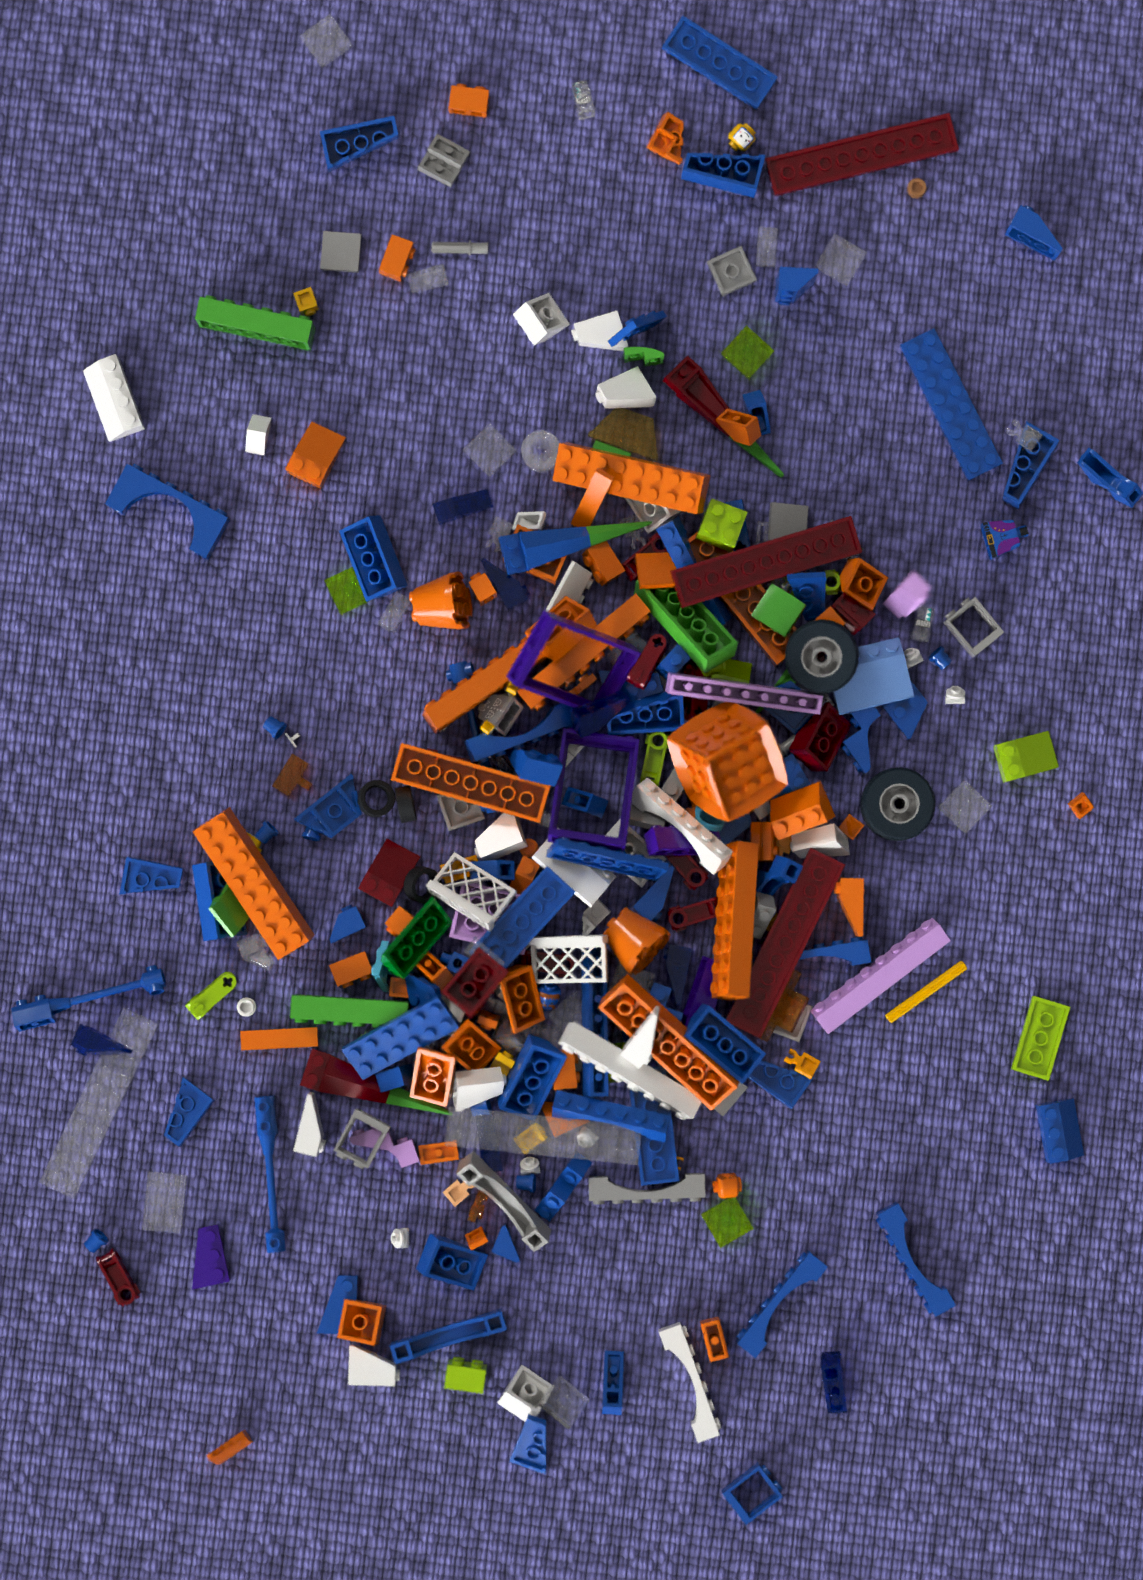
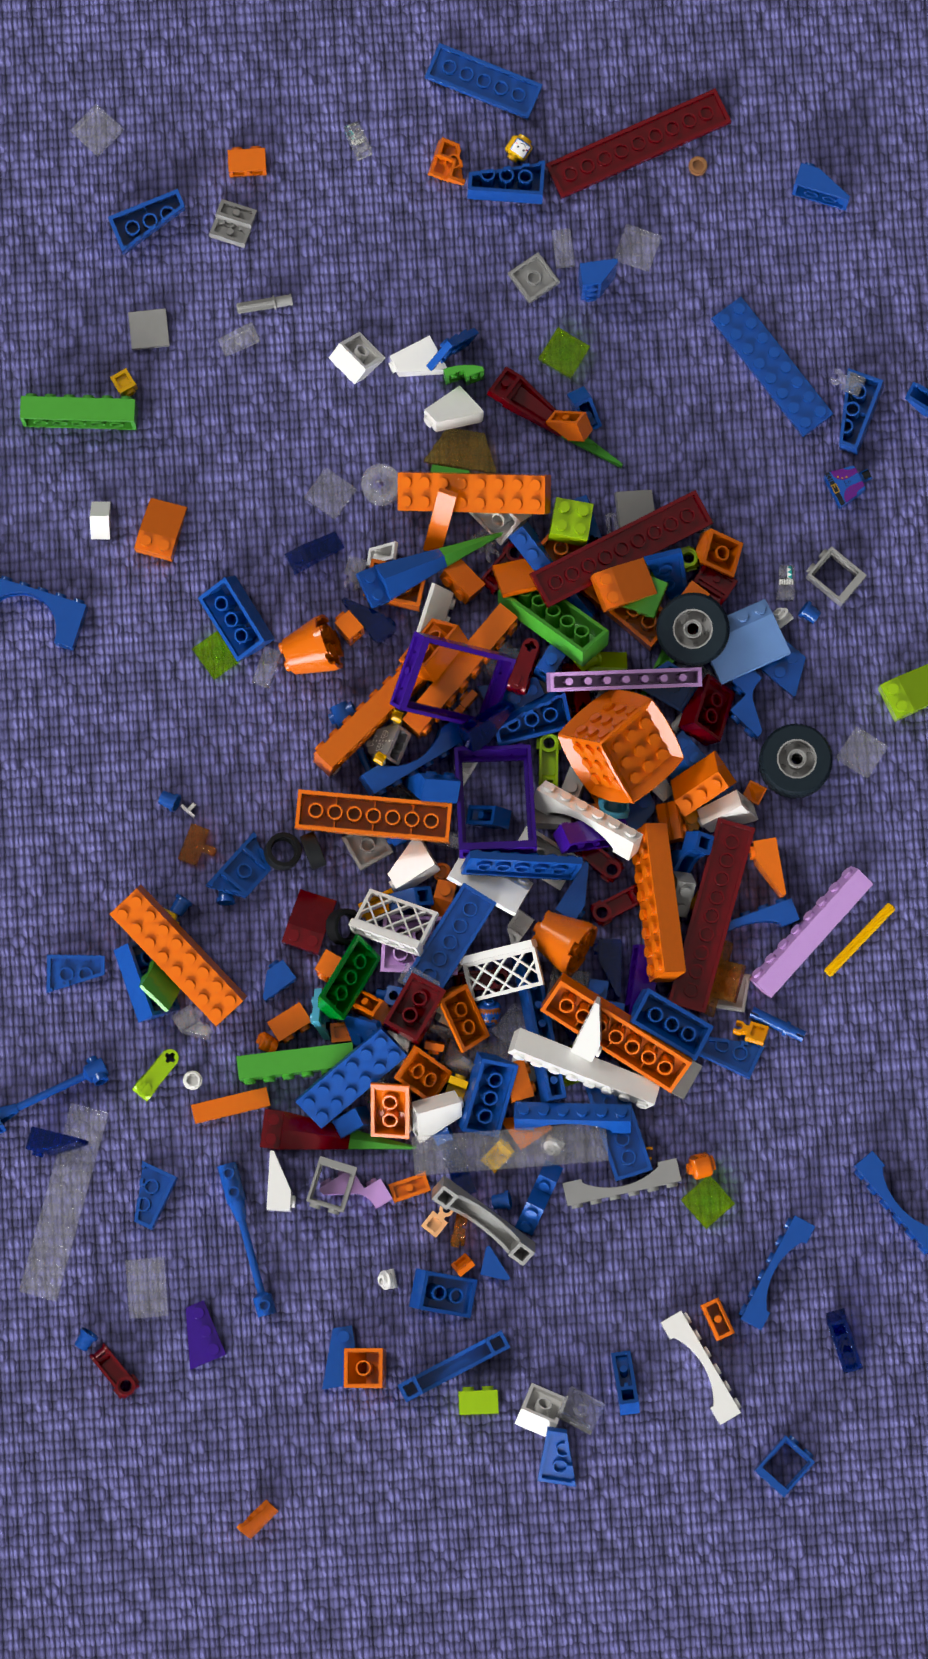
camera: 10 degrees left, 5 degrees down
white slope [348,1343,400,1386] -> none
orange brick [379,234,416,282] -> none
white plate [520,1157,540,1175] -> none
lavender brick [882,571,931,619] -> none
white plate [945,686,965,704] -> none
none -> orange arm [256,1032,279,1052]
none -> orange slope [590,558,657,613]
none -> blue pin [749,1006,807,1042]

